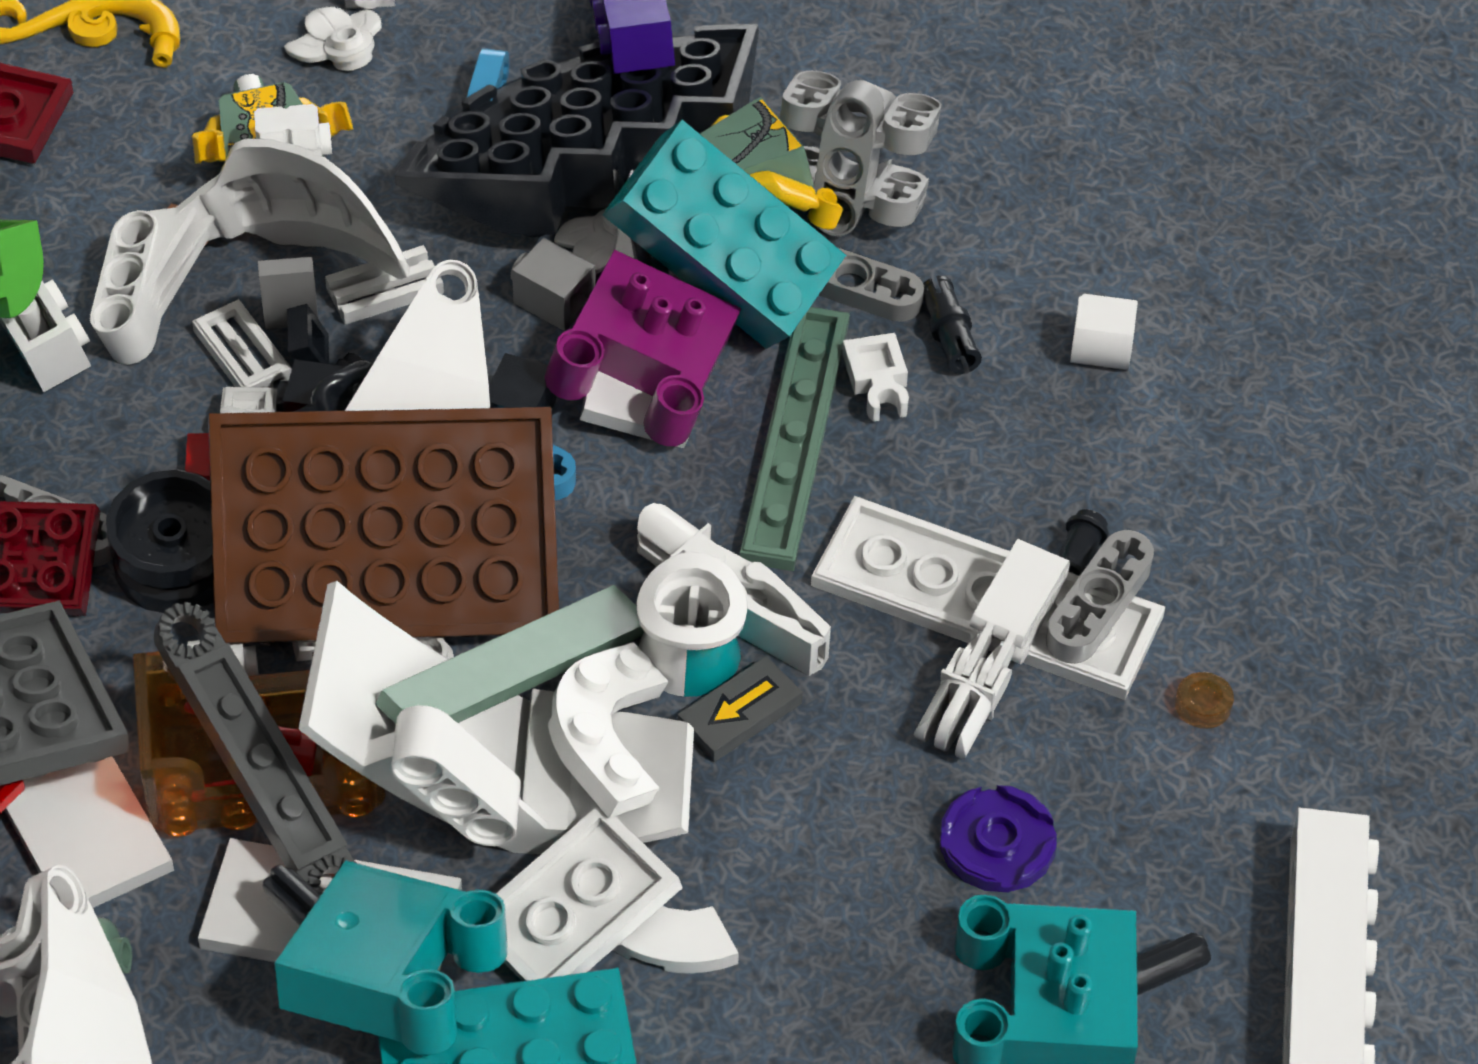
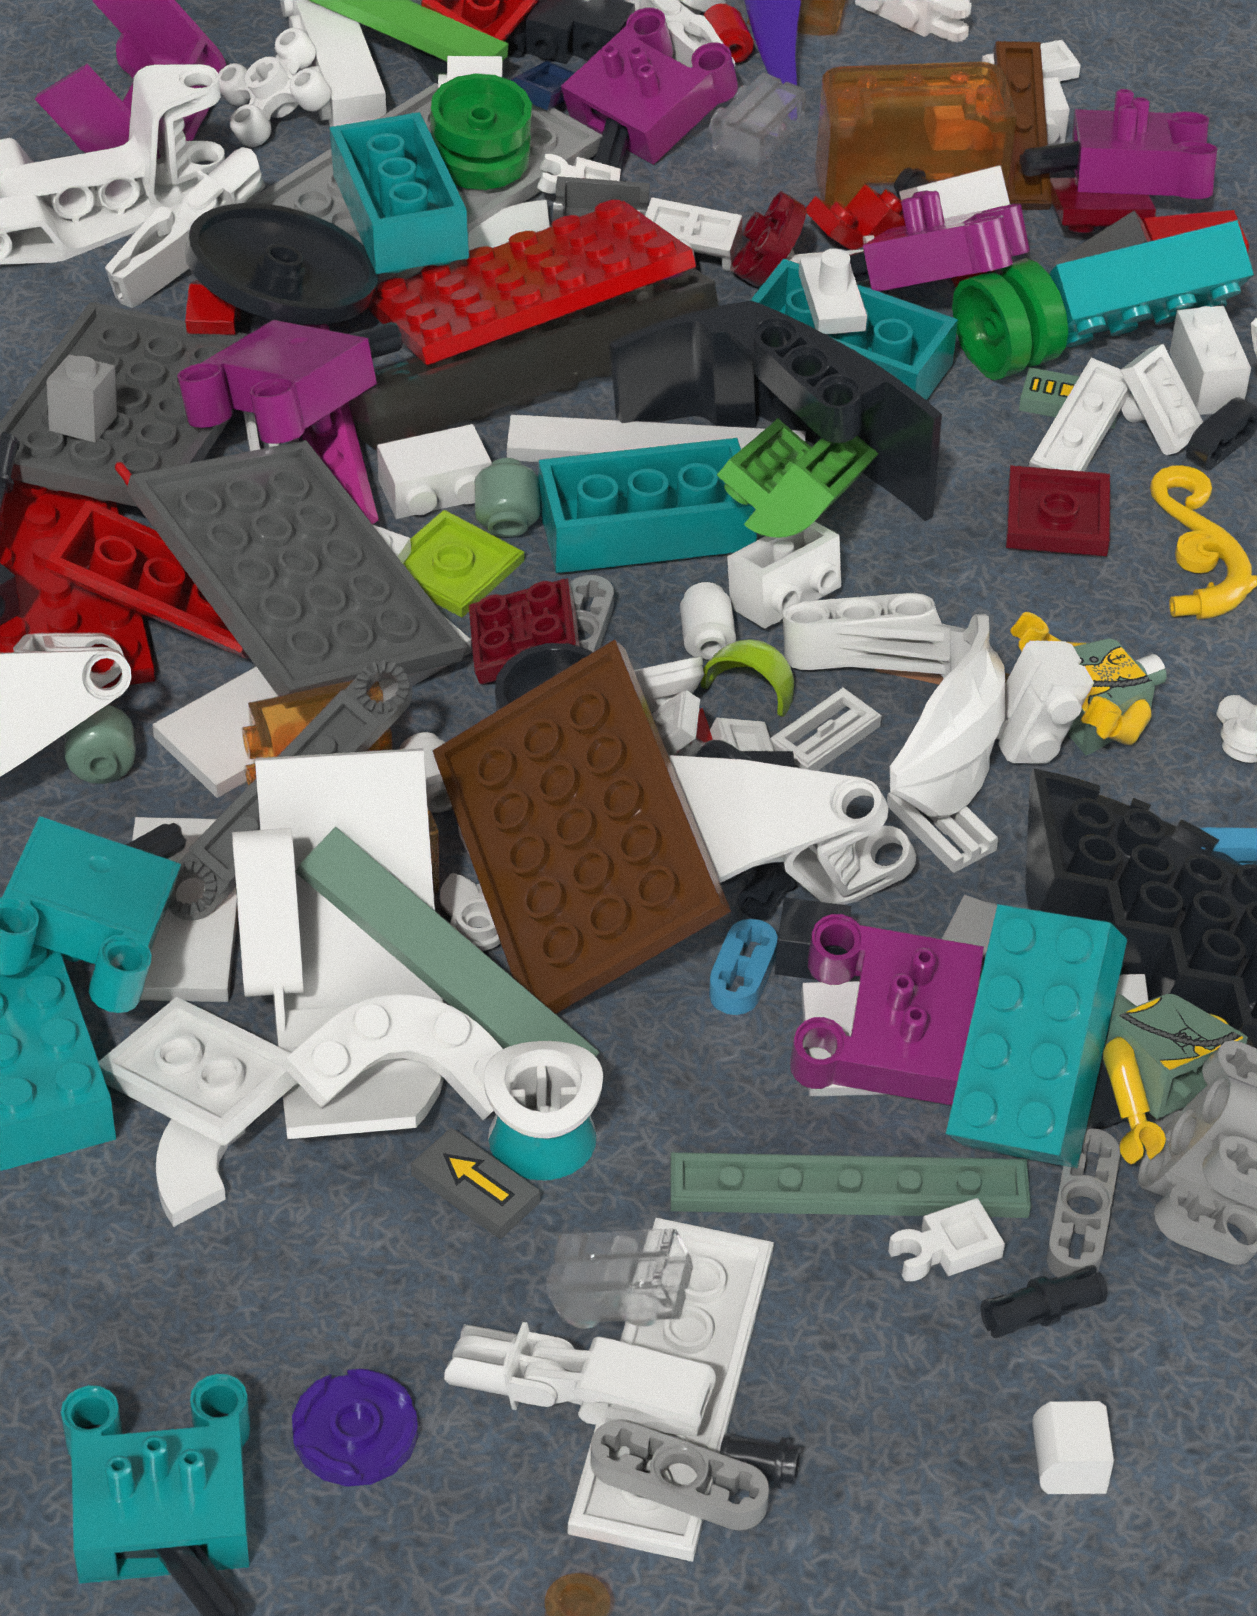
camera: 80 degrees right, 5 degrees down
light grey slope [258,257,319,329] -> none
black tile [287,304,329,364] -> none
white arm [637,503,831,676] -> none
none -> clear brick [546,1229,693,1329]
none -> white piece [634,656,704,712]
none -> white brick [680,582,736,660]
none -> lime helmet [701,639,794,717]

